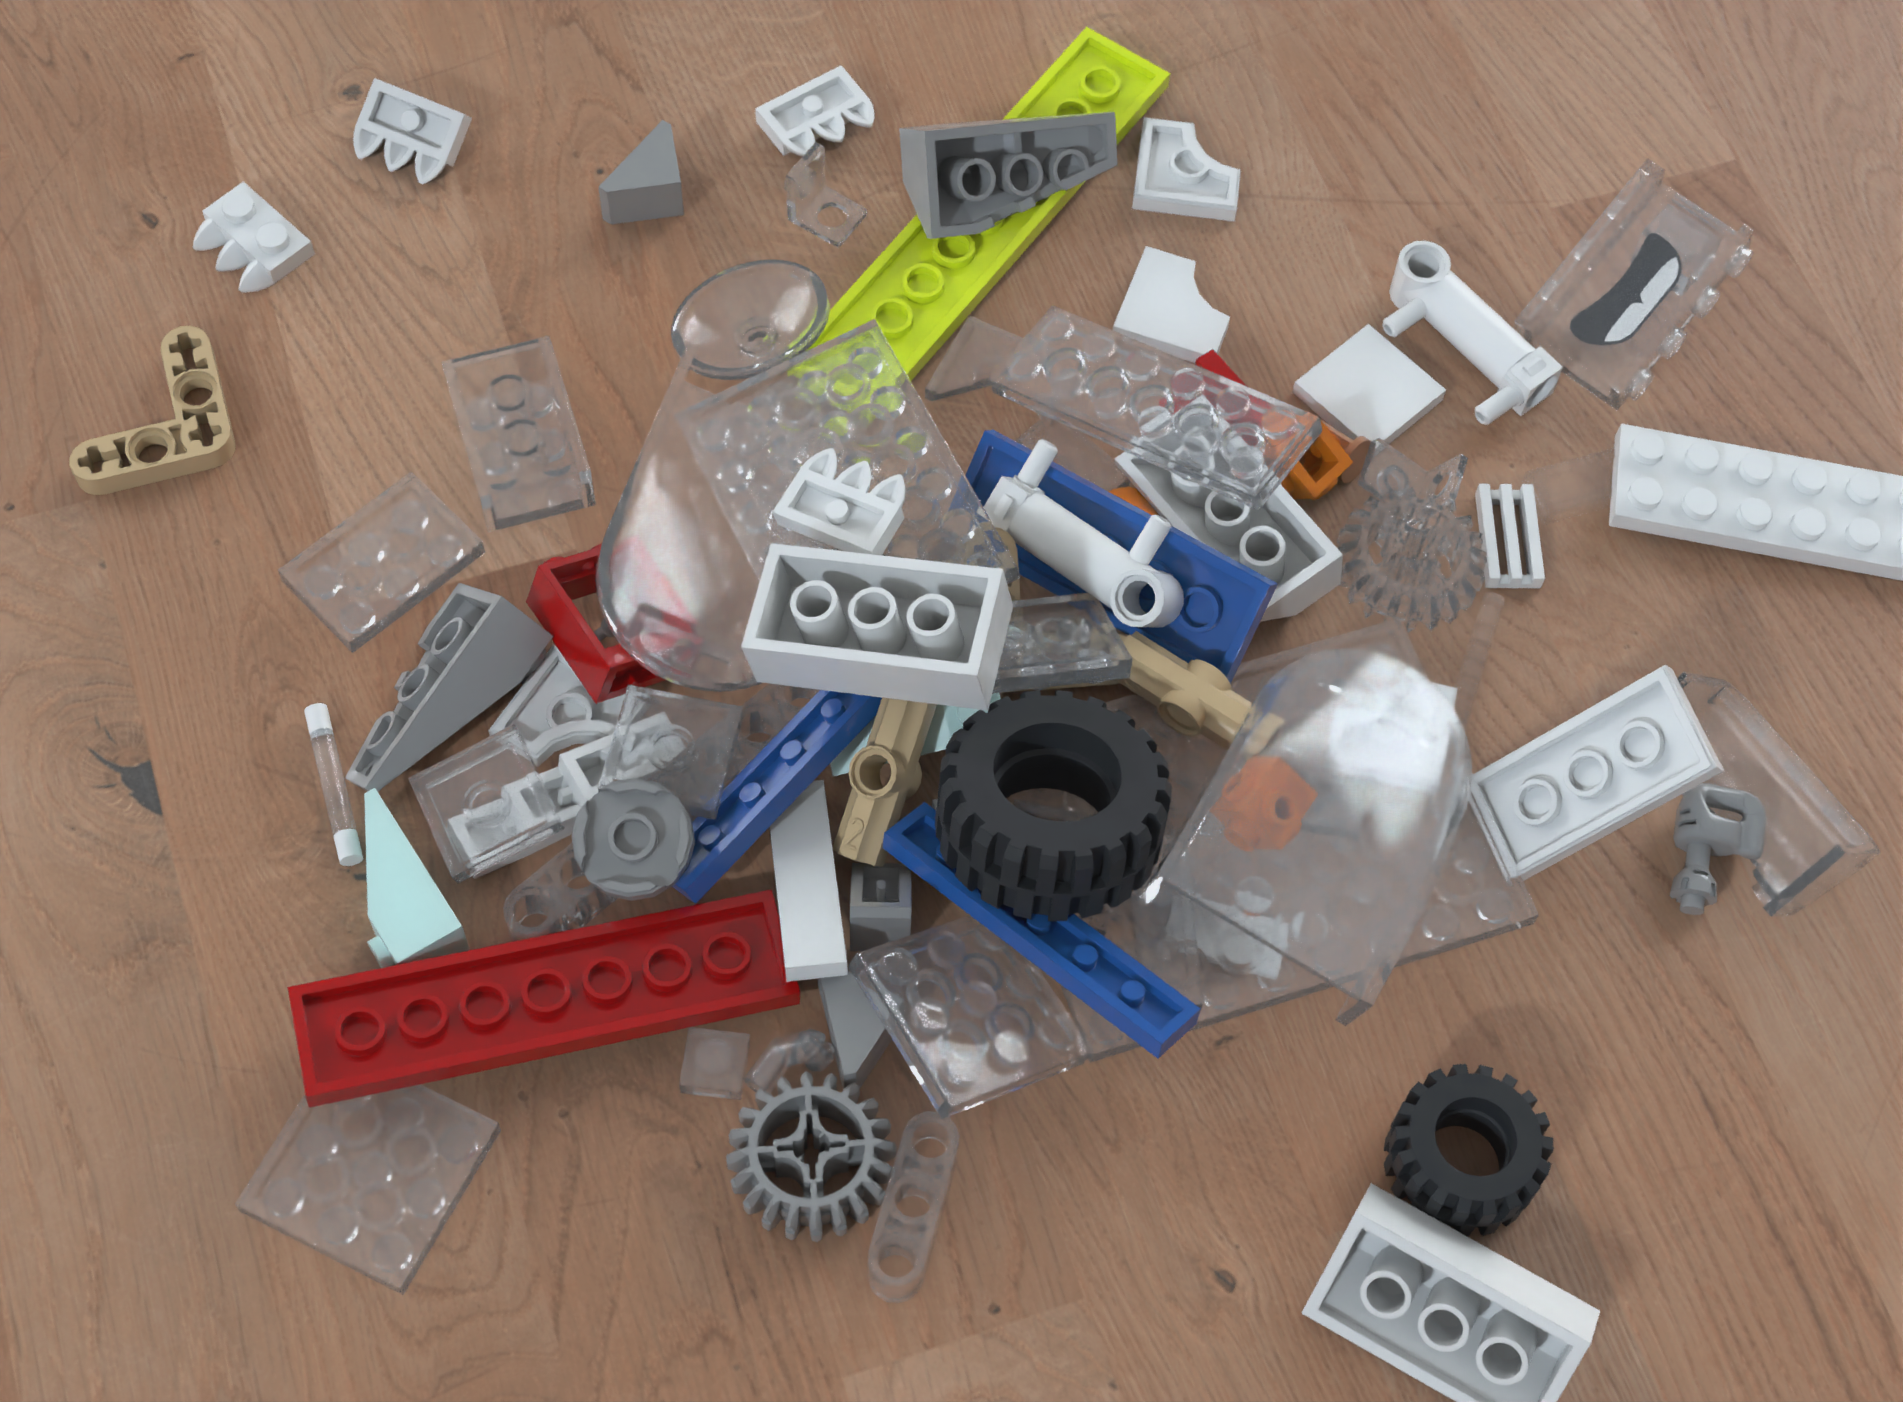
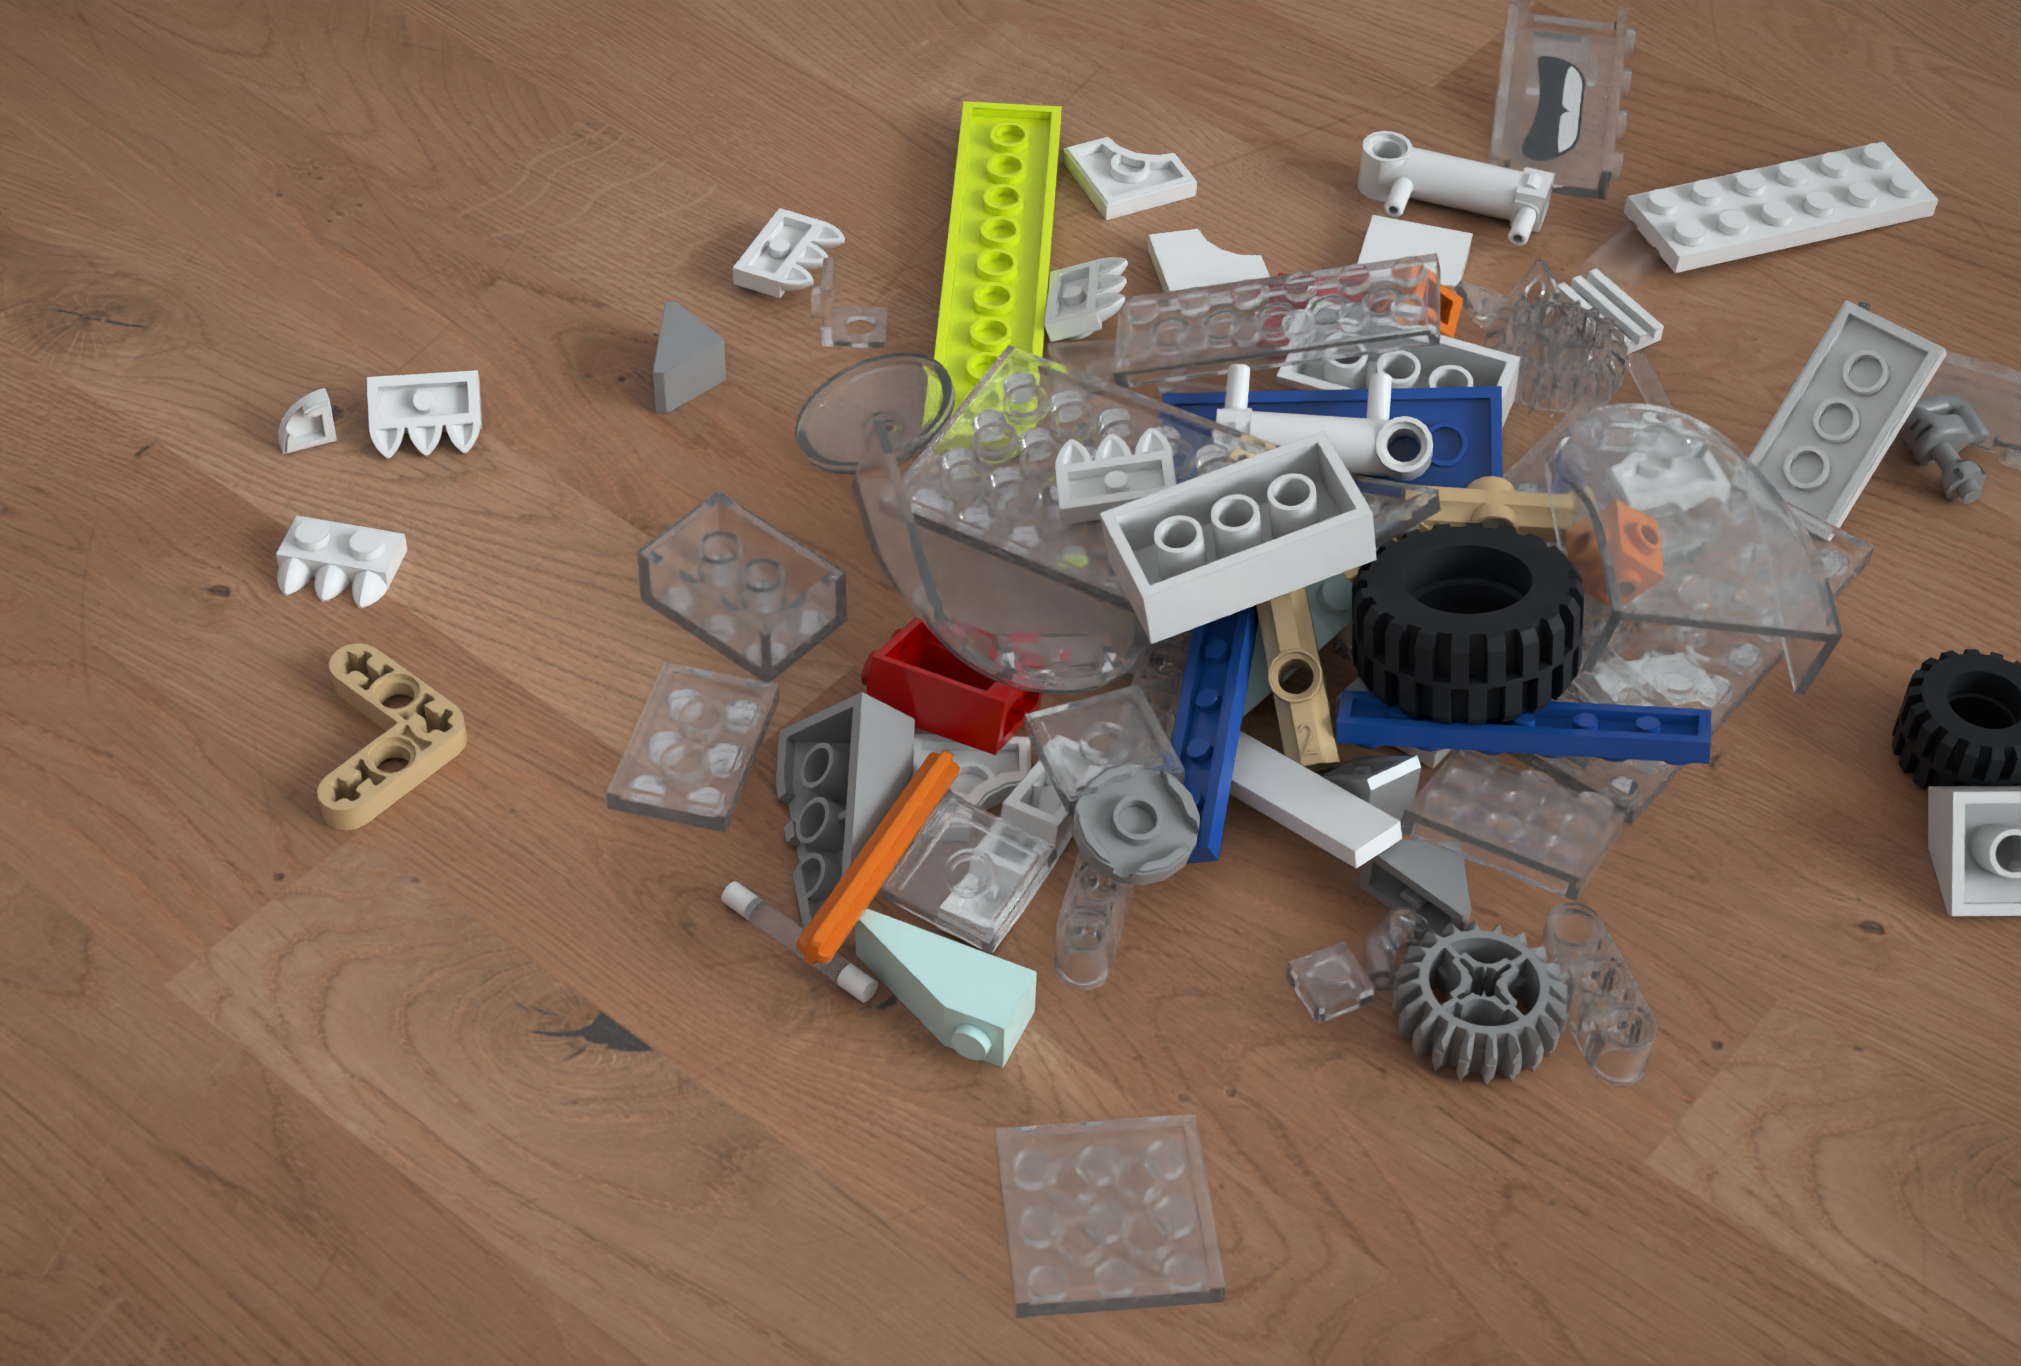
camera: 30 degrees left, 15 degrees down
red plate [287,889,801,1108] -> none
light grey wedge [899,112,1118,239] -> none
none -> white tile [278,388,337,454]
none -> orange axle [797,751,960,965]
none -> white plate [1044,257,1128,342]

